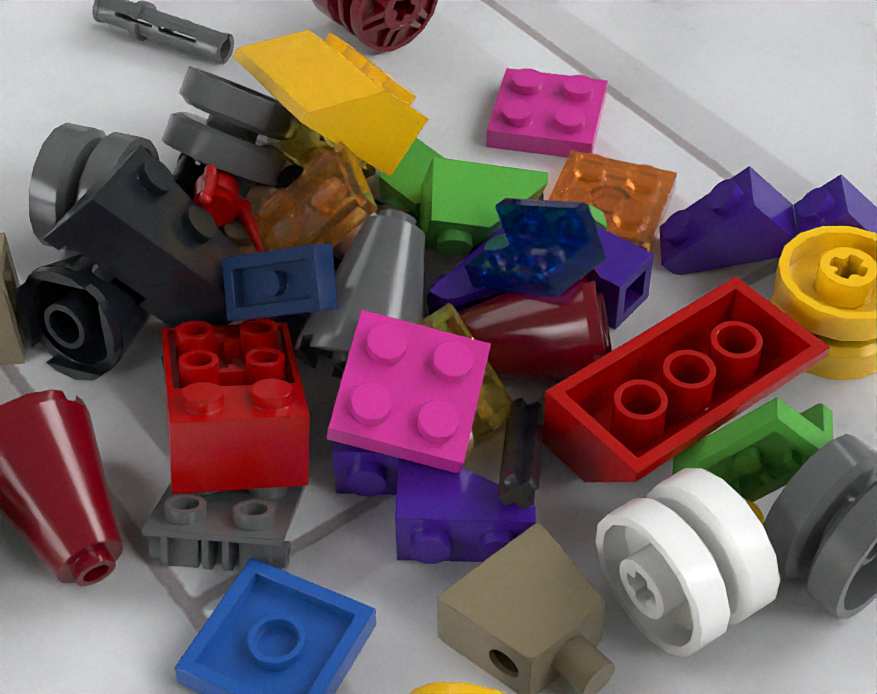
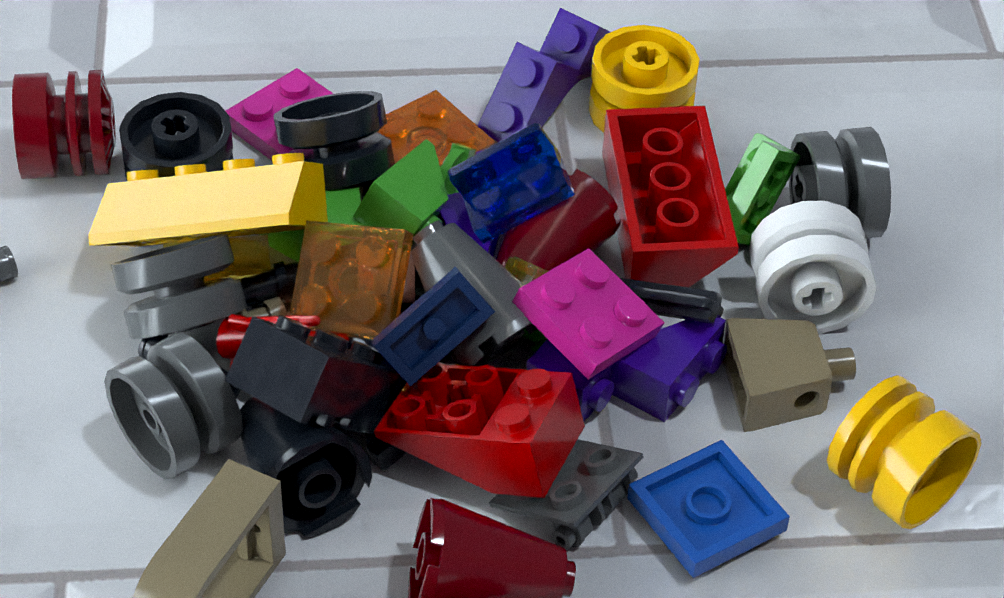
camera: 60 degrees left, 0 degrees up
none -> black wheel [119,92,234,181]
none -> black wheel [274,91,395,190]

